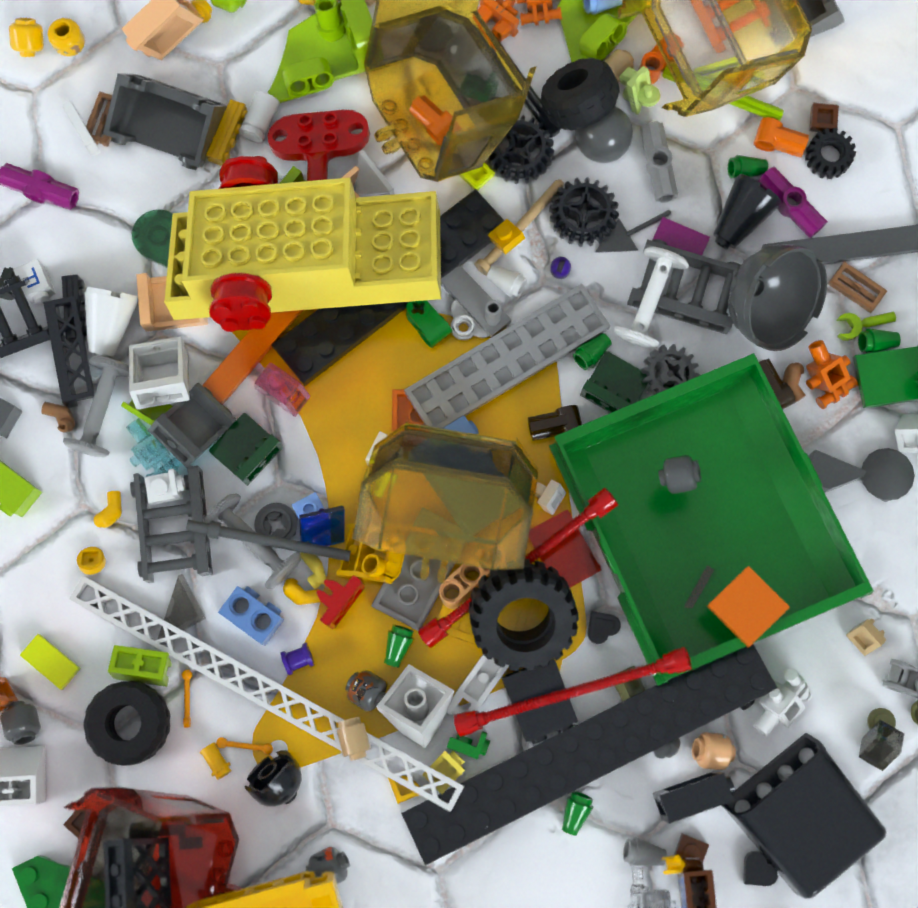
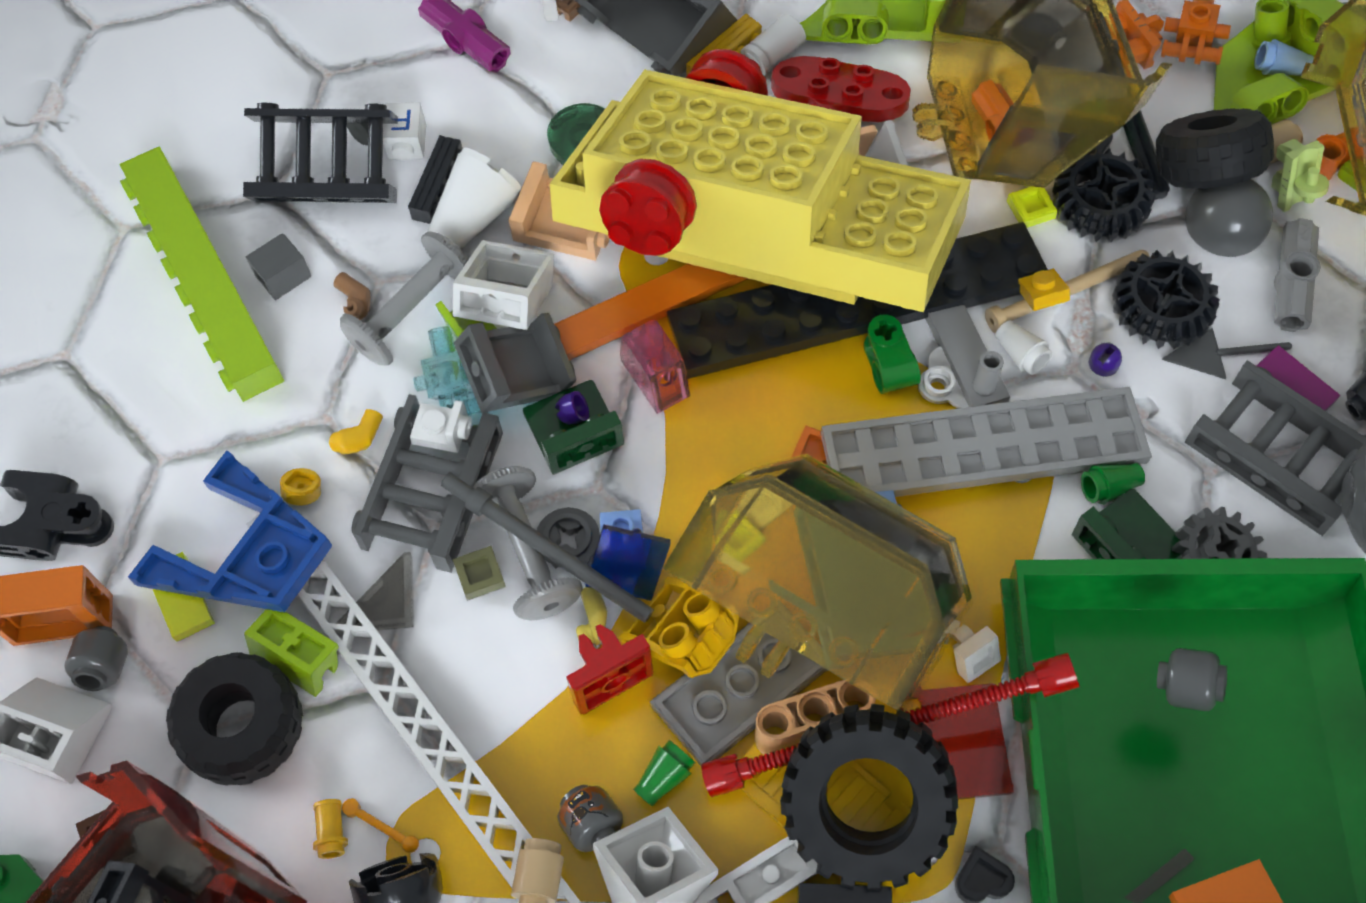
camera: 25 degrees right, 15 degrees down
black fence [43,296,95,408] -> none
light orange hinge [182,669,192,728] -> none
medium blue brick [218,586,285,646] -> none
dark purple bush [280,643,315,675] -> none
yellow arm [283,578,321,605] -> none
dark brown piece [528,405,582,441] -> none
white hose [614,247,689,348] -> none
none -> blue wing [128,450,332,612]
none -> olive plate [453,546,506,601]
none -> dark purple hinge [555,391,589,425]

